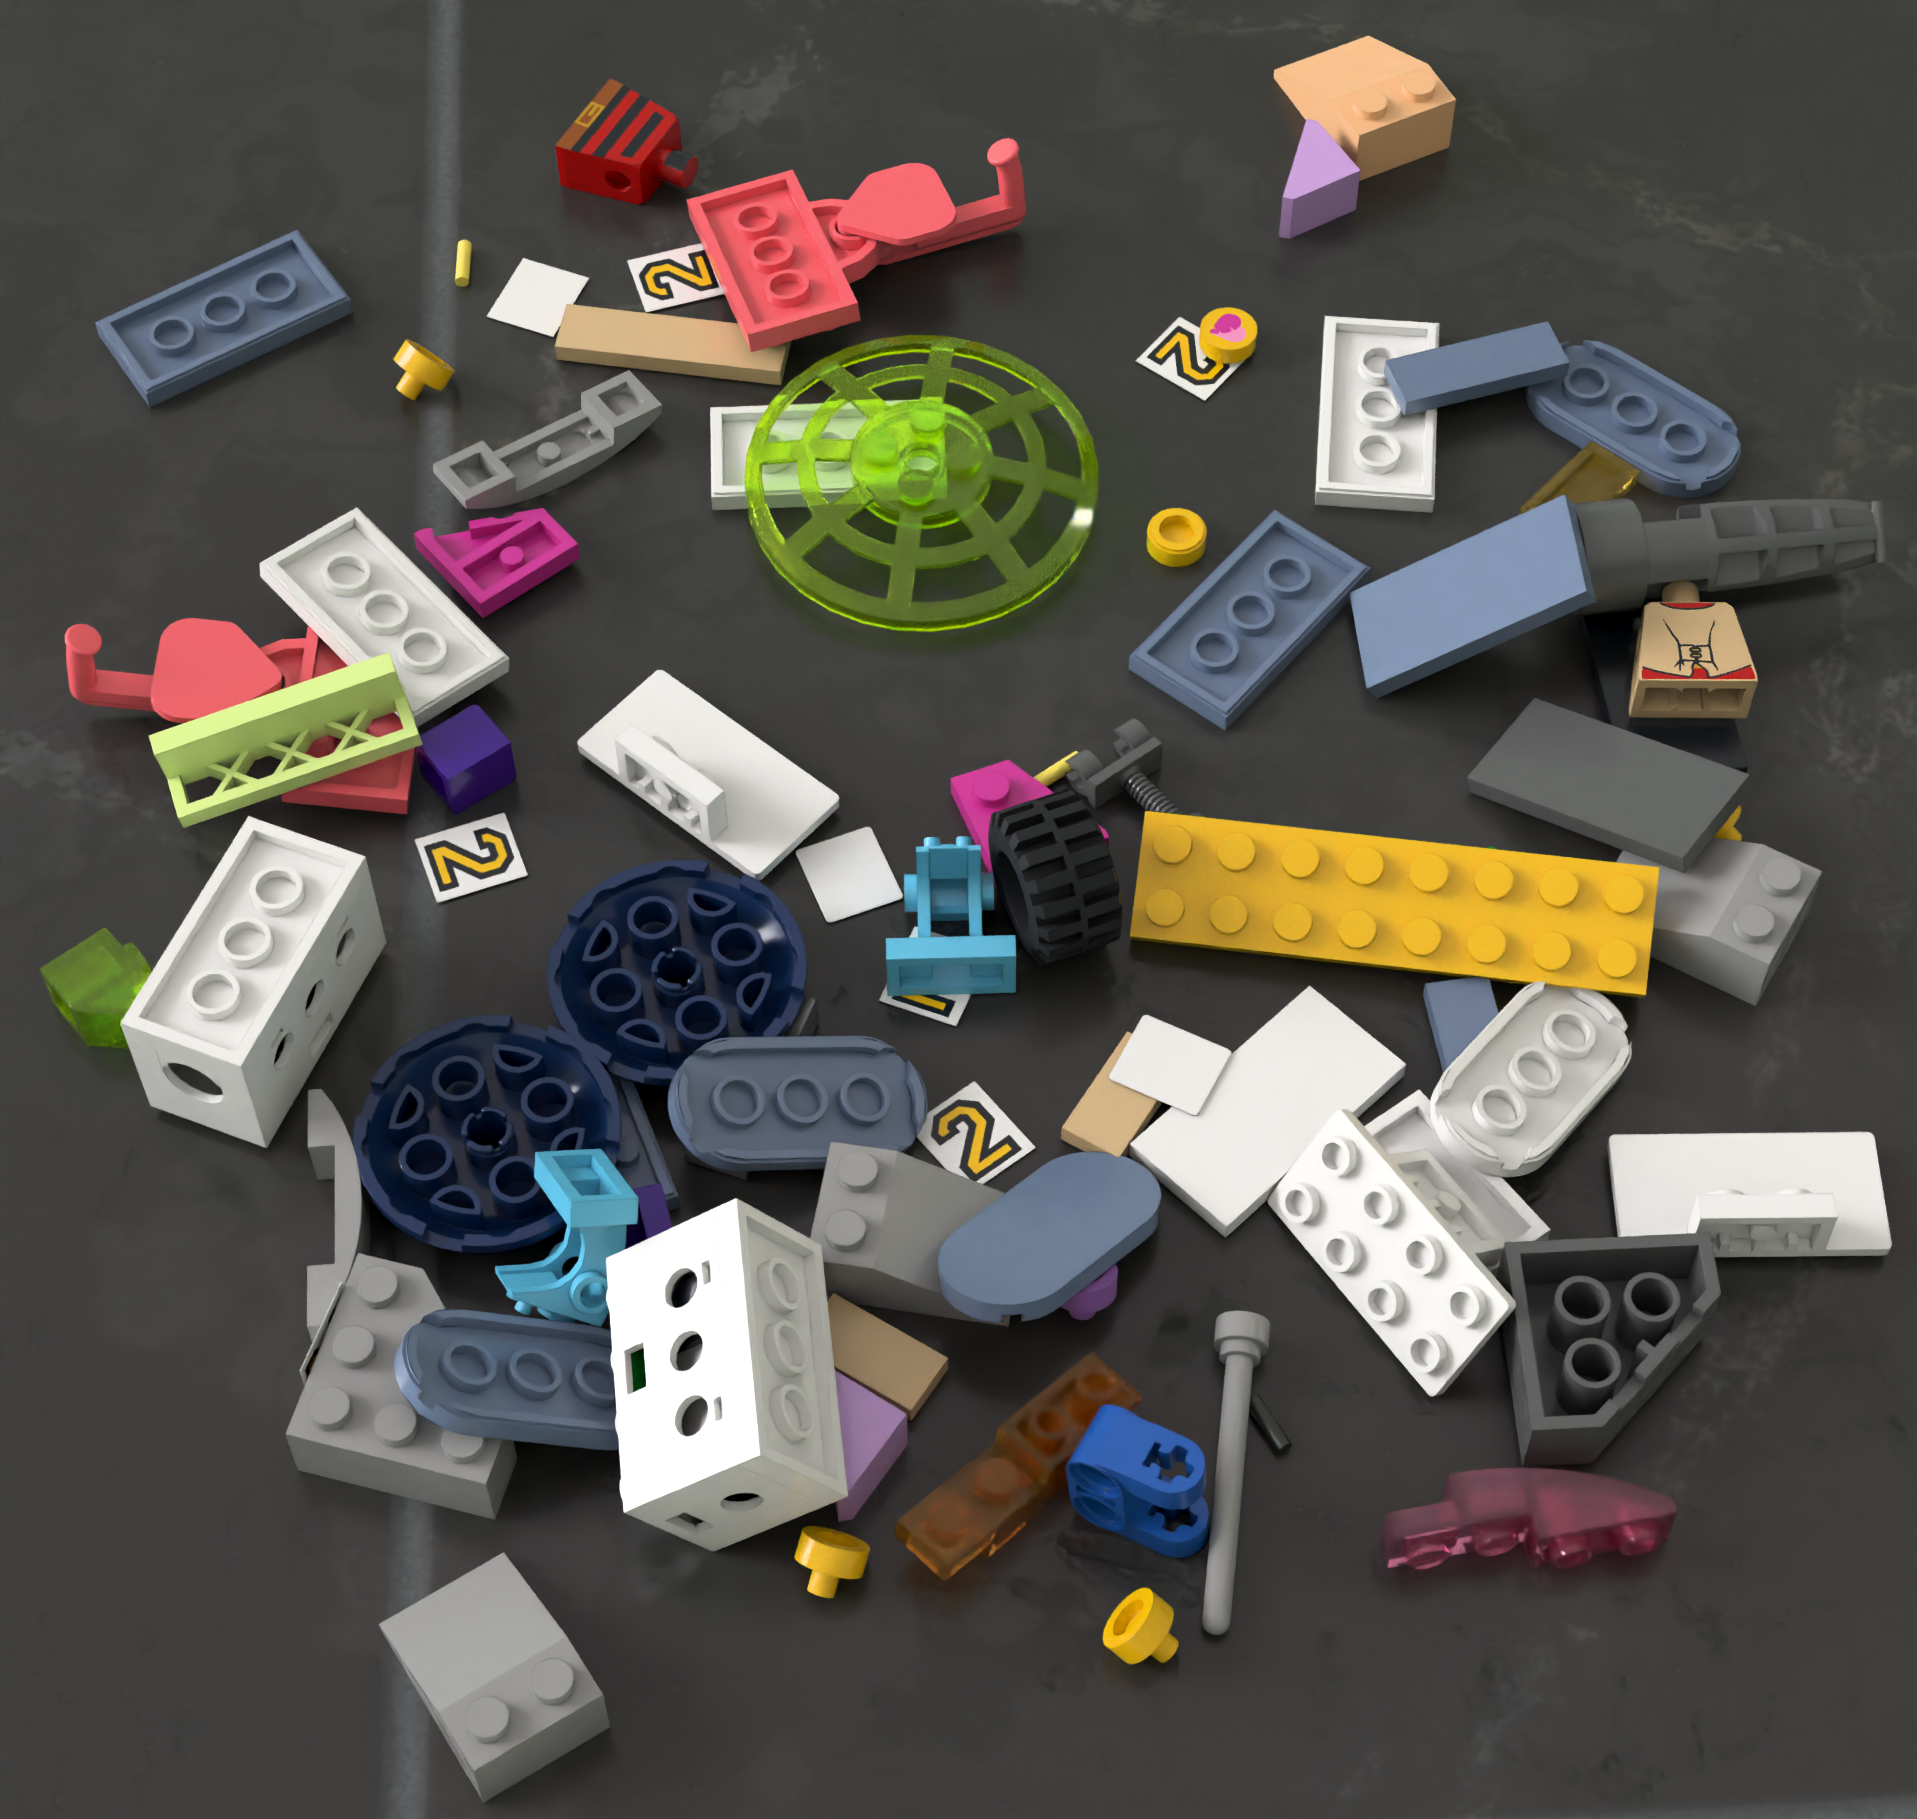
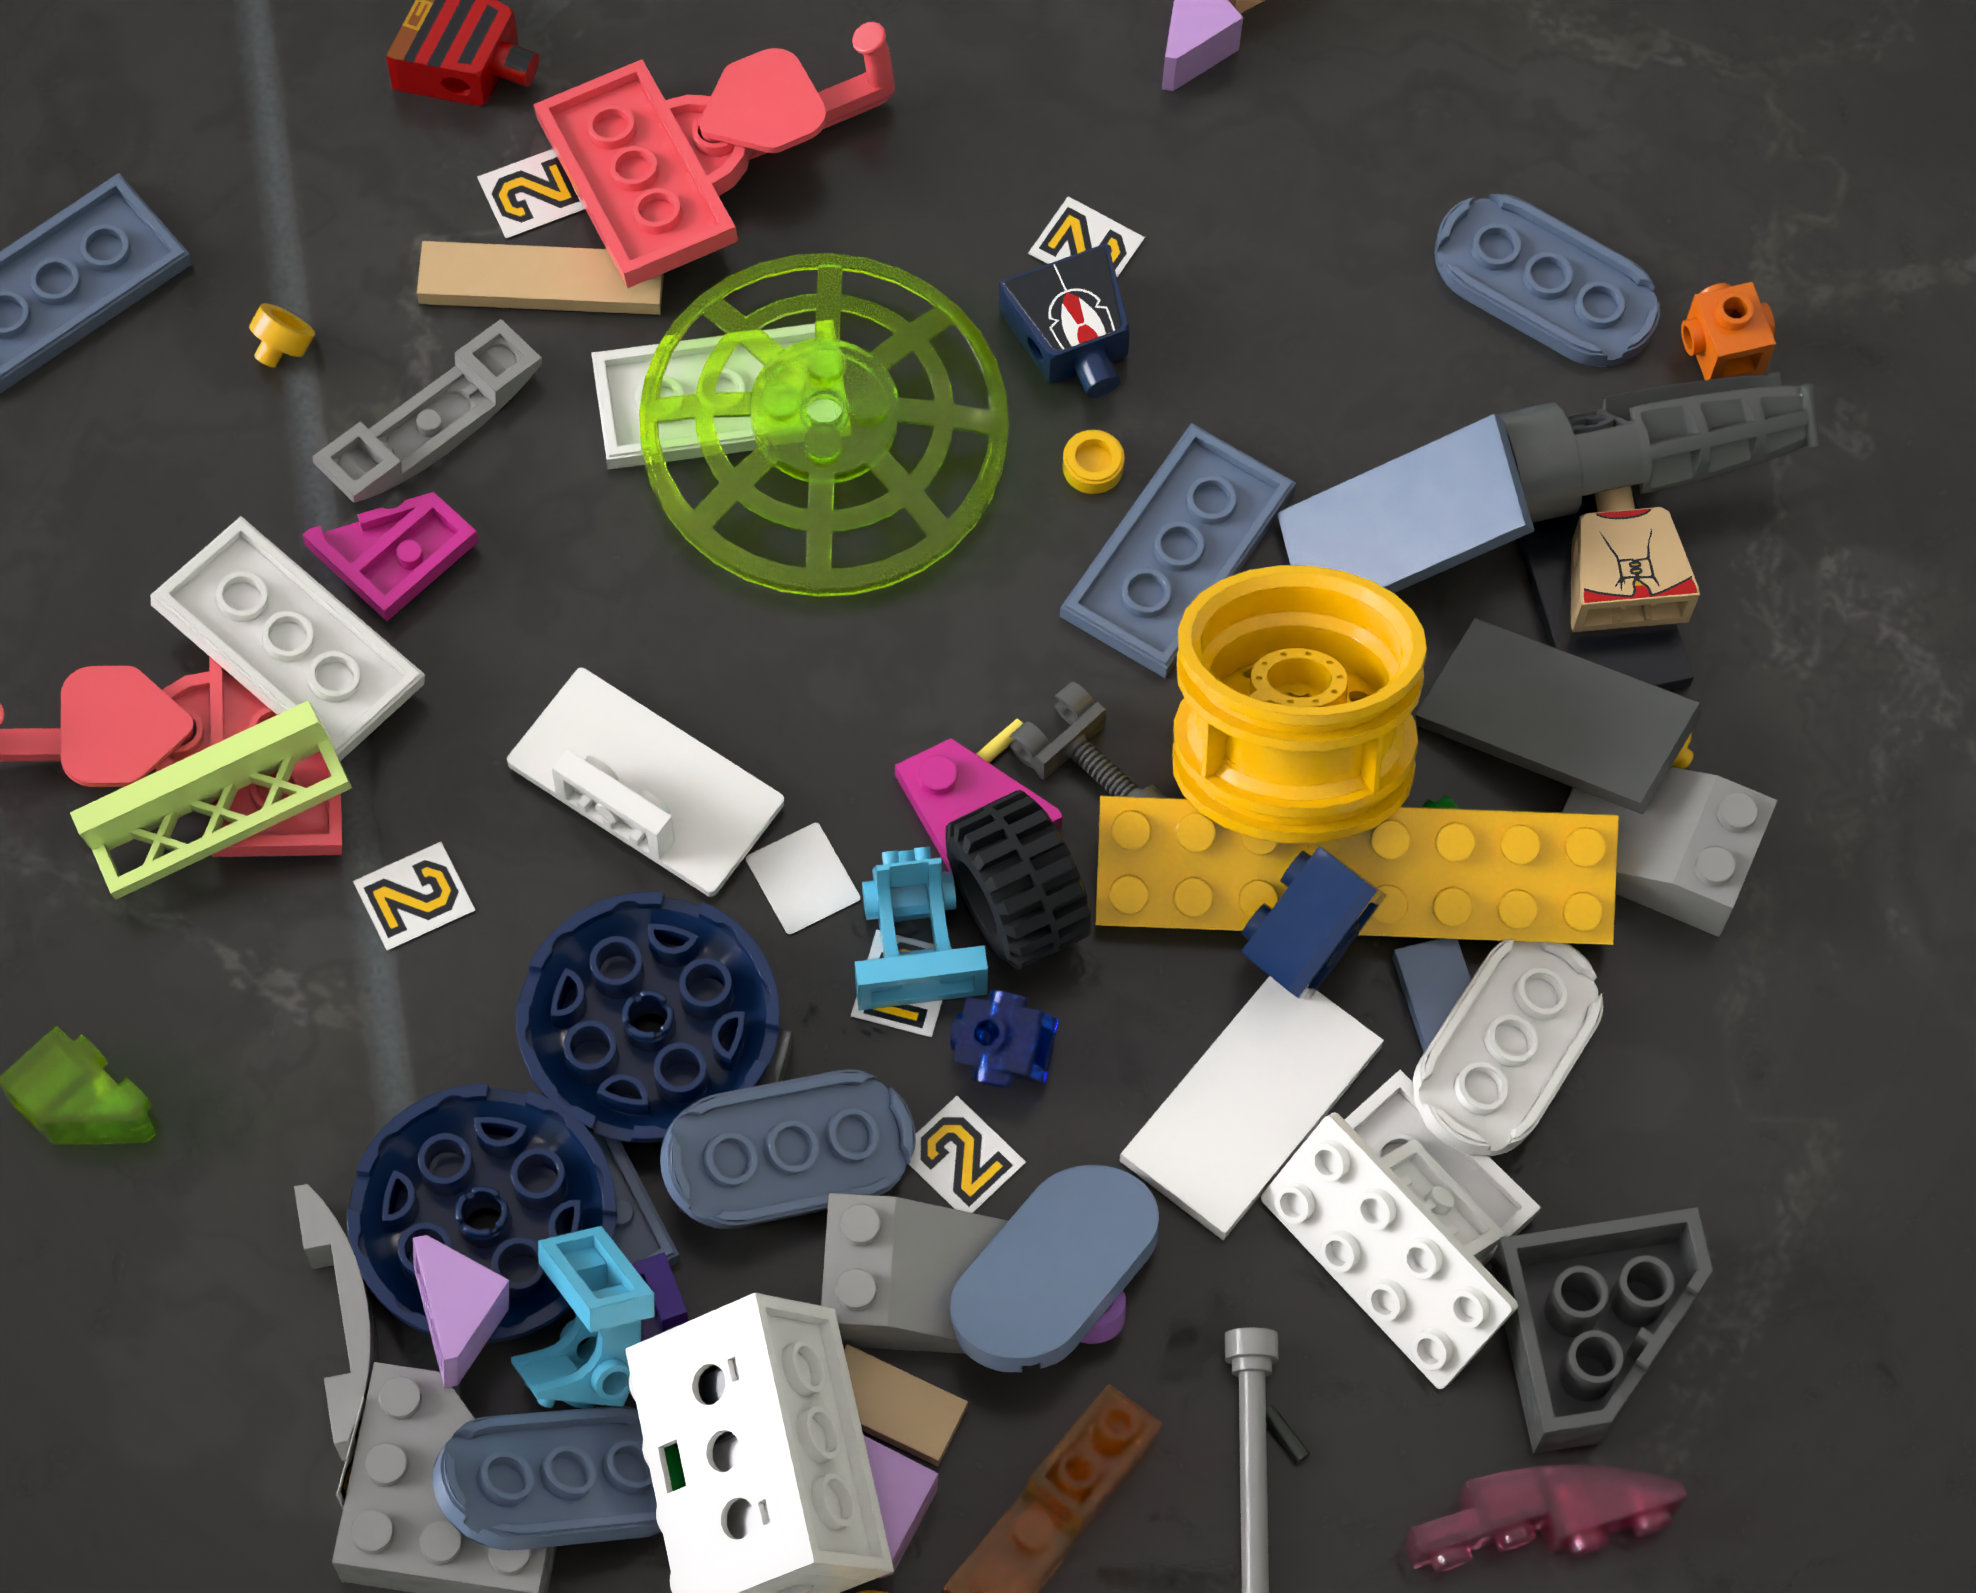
camera: 10 degrees left, 10 degrees up
white piece [120,816,386,1148] -> none
dark purple panel [415,705,517,816] -> none
light yellow piece [455,240,472,287] -> none
white sticker [487,258,589,337] -> none
tan tile [1061,1031,1163,1157] -> none
blue piece [1066,1404,1210,1558] -> none
white sticker [1109,1015,1231,1116] -> none
yellow tile [1199,307,1257,364] -> none
white tile [1315,316,1439,513] -> none
sand blue tile [1384,321,1570,416] -> none
clear yellow tile [1519,441,1639,515] -> none
white bracket [1607,1132,1892,1257] -> none
none -> lavender slope [413,1235,509,1388]
none -> clear blue brick [950,990,1059,1089]
none -> torso [999,243,1130,398]
none -> yellow wheel [1172,565,1427,843]
none -> dark blue slope [1241,846,1387,1000]
none -> orange brick [1681,282,1776,380]

